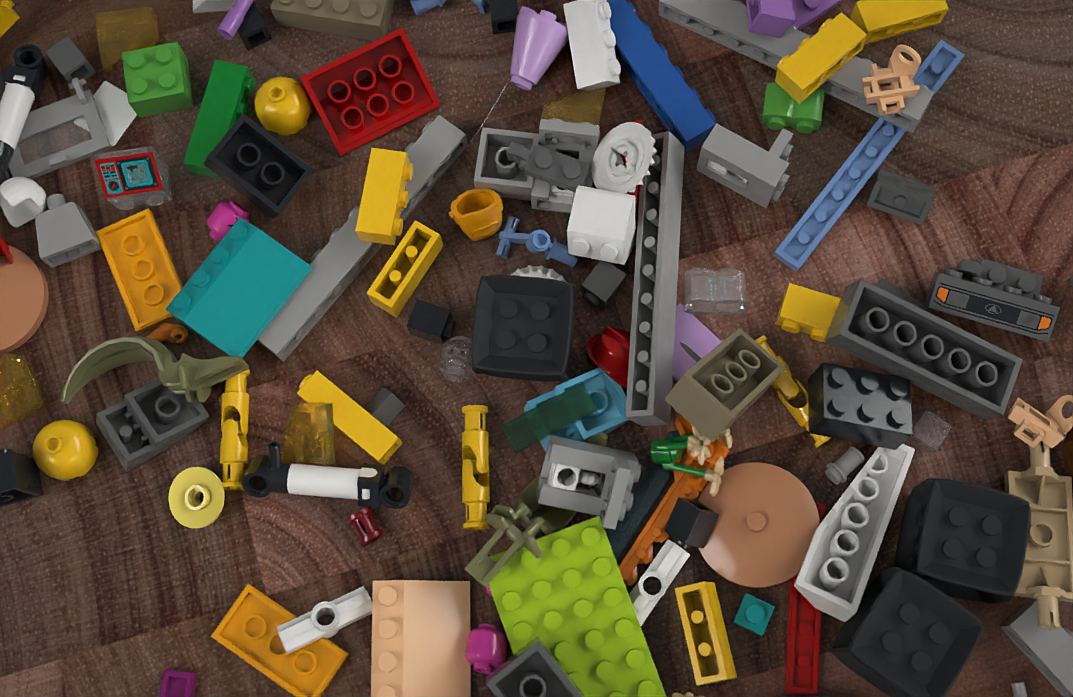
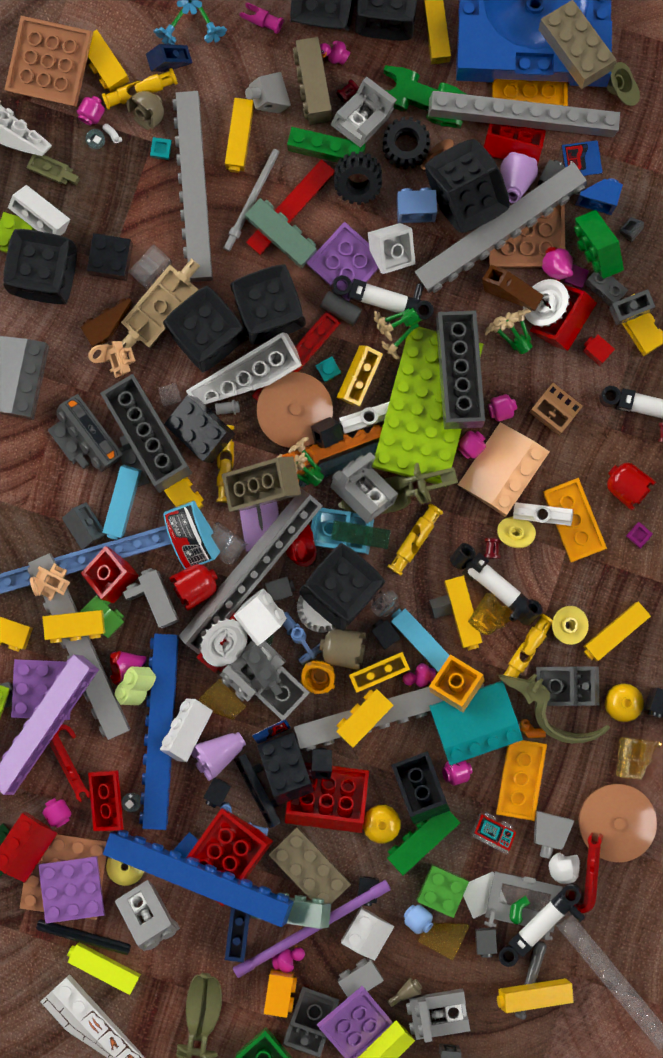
camera: 150 degrees left, 10 degrees up
none -> red slope [81,546,139,603]
none -> medium azure brick [102,465,142,540]
none -> hat [109,651,147,686]
none -> yellowish green brick [114,666,156,705]
none -> slope [163,501,220,569]
none -> red cylinder [169,564,218,611]
none -> black hinge [234,754,282,828]
none -> black brick [257,732,315,805]
none -> black brick [311,748,332,780]
none -> dark tan cylinder [319,629,366,670]
none -> medium azure brick [391,608,450,672]
none -> dark pink animal [402,663,436,687]
none -> light blue head [404,905,433,934]
none -> light orange brick [429,654,484,712]
none -> light yellow dish [497,516,536,548]
none -> green arm [509,895,531,925]
none -> yellow brick [583,601,651,661]

